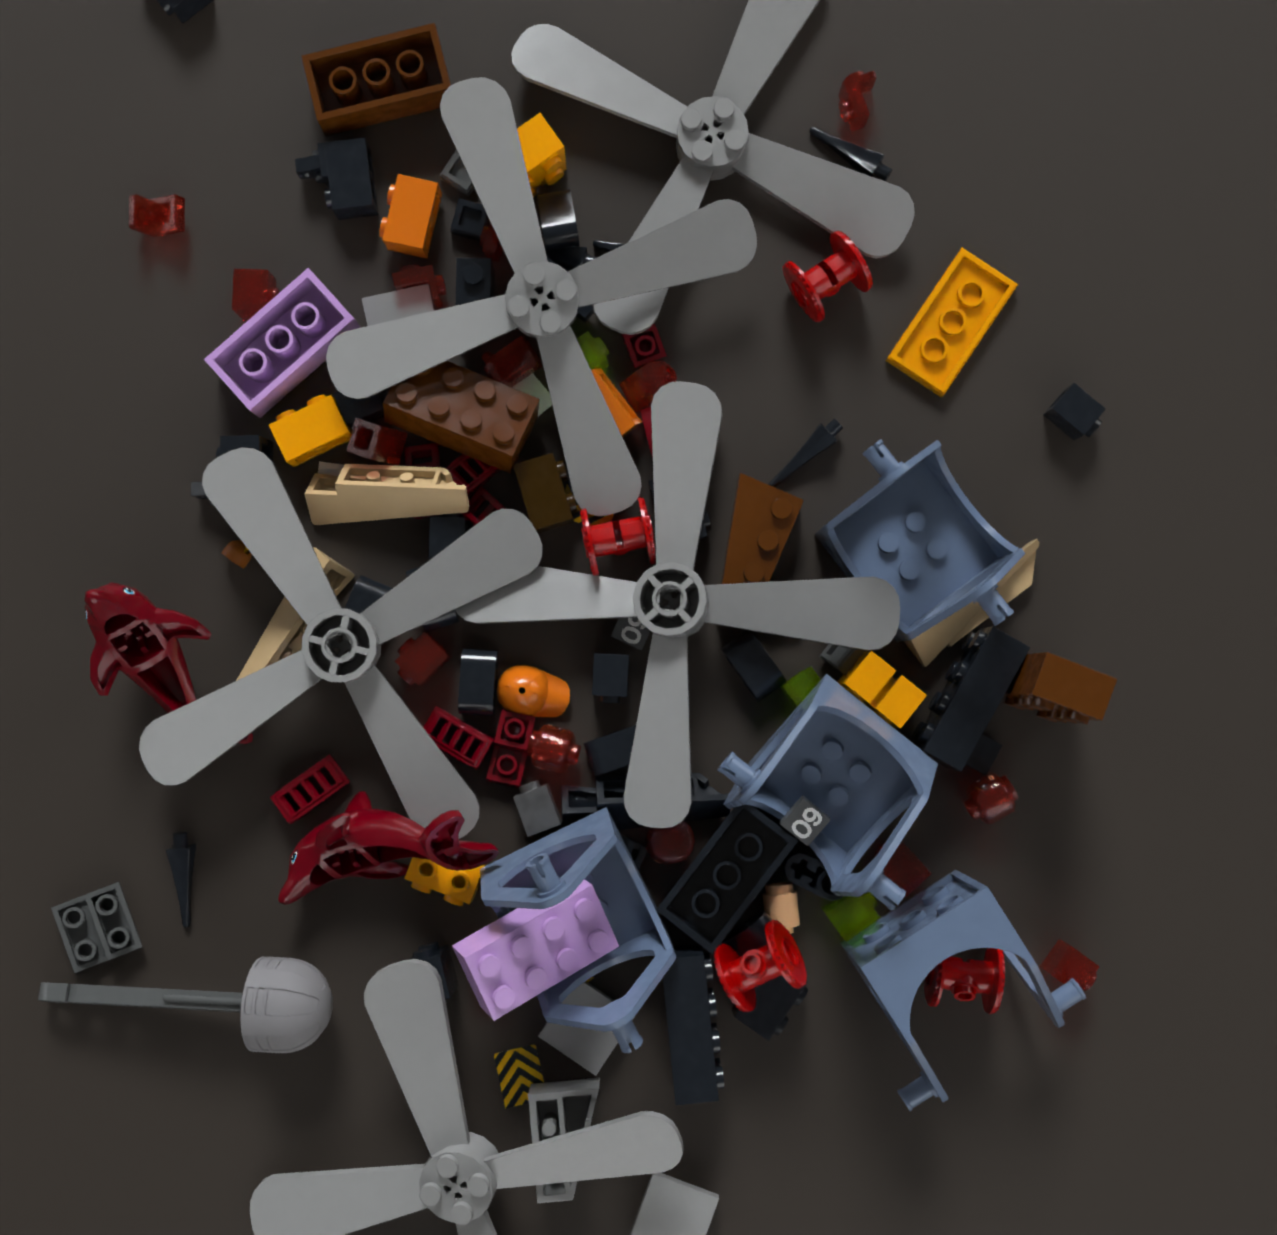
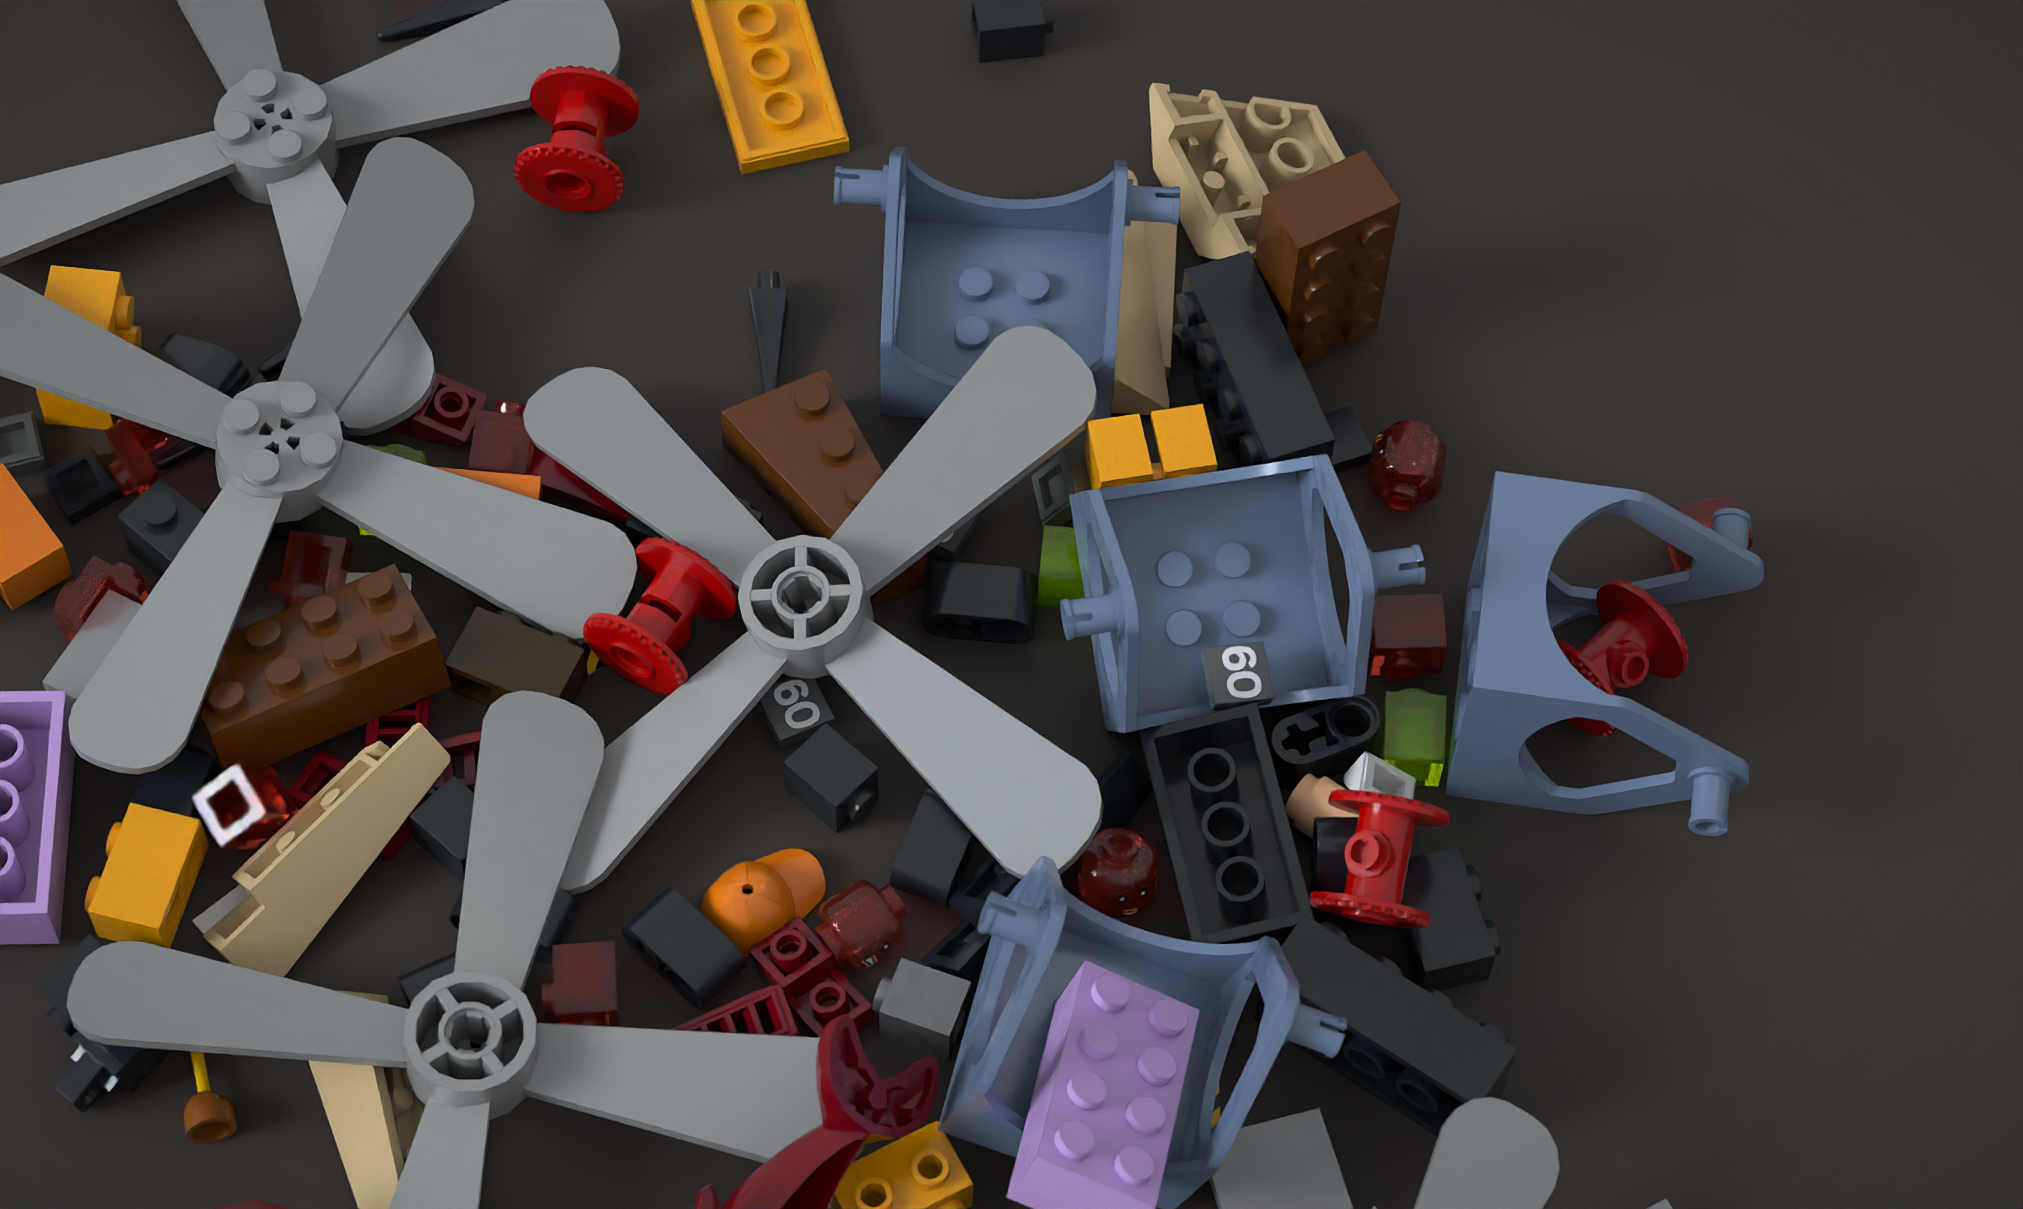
camera: 50 degrees left, 25 degrees down
none -> tan wedge [1149,83,1345,260]
none -> white slope [1343,751,1416,799]

